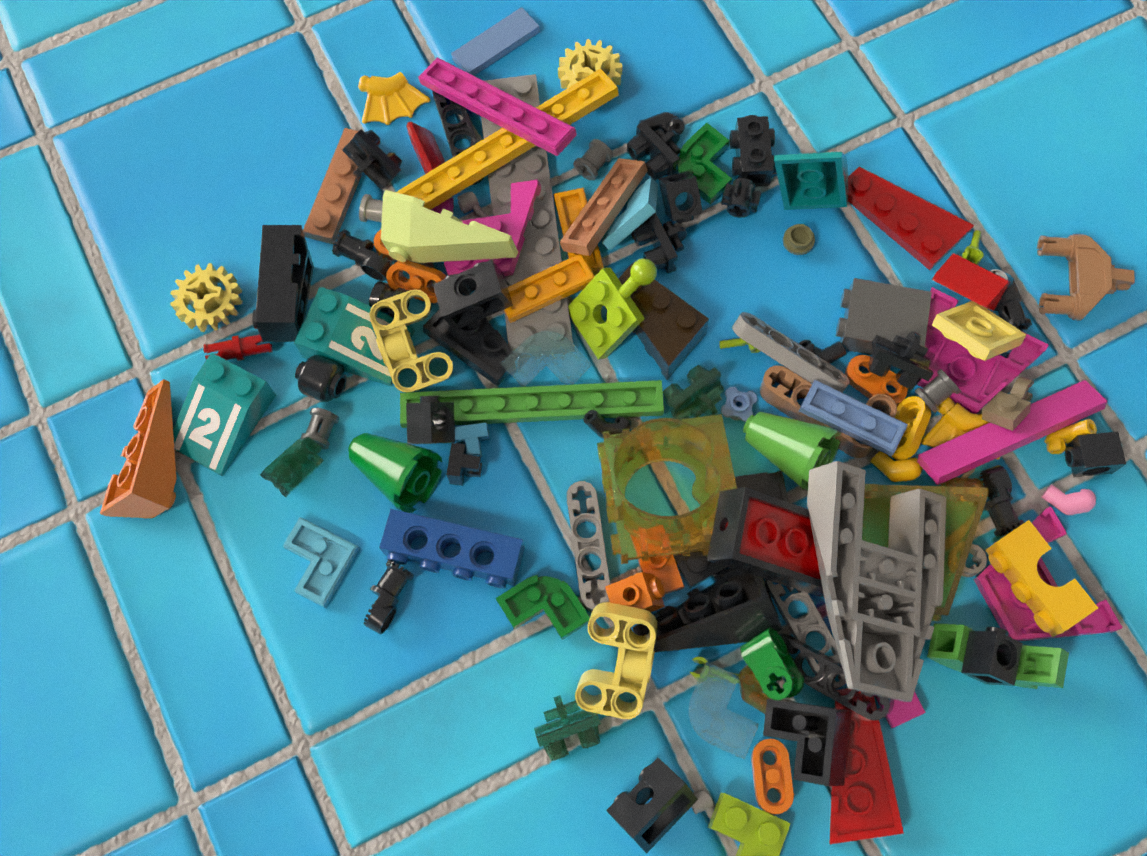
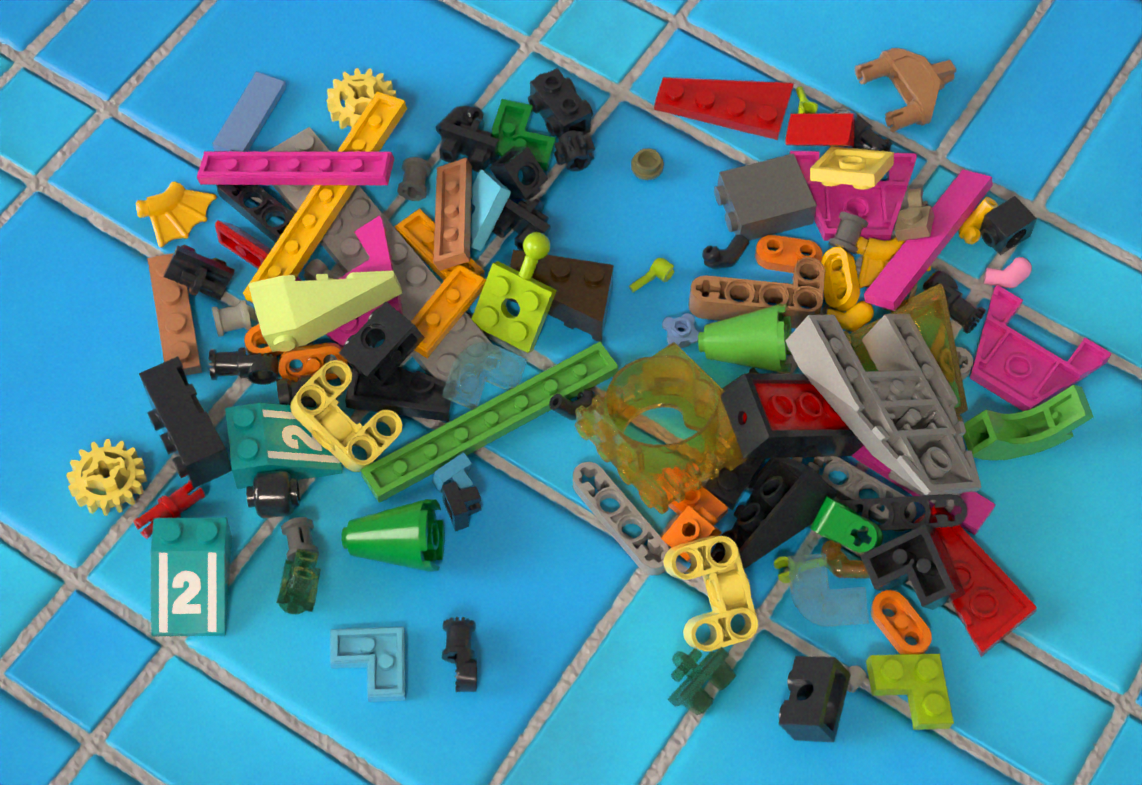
camera: 35 degrees left, 10 degrees down
orange wedge [100,379,177,519] -> none
blue brick [379,509,525,589] -> none
black brick [406,396,455,444] -> none
green plate [496,575,590,640] -> none
clear green hips [663,365,724,425] -> none
light grey beam [732,312,850,393] -> none
teal slope [774,152,848,210] -> none
medium blue tile [799,380,908,457] -> none
black hips [868,331,934,390] -> none
black brick [961,627,1023,686] -> none
yellow arch [985,520,1098,637] -> none

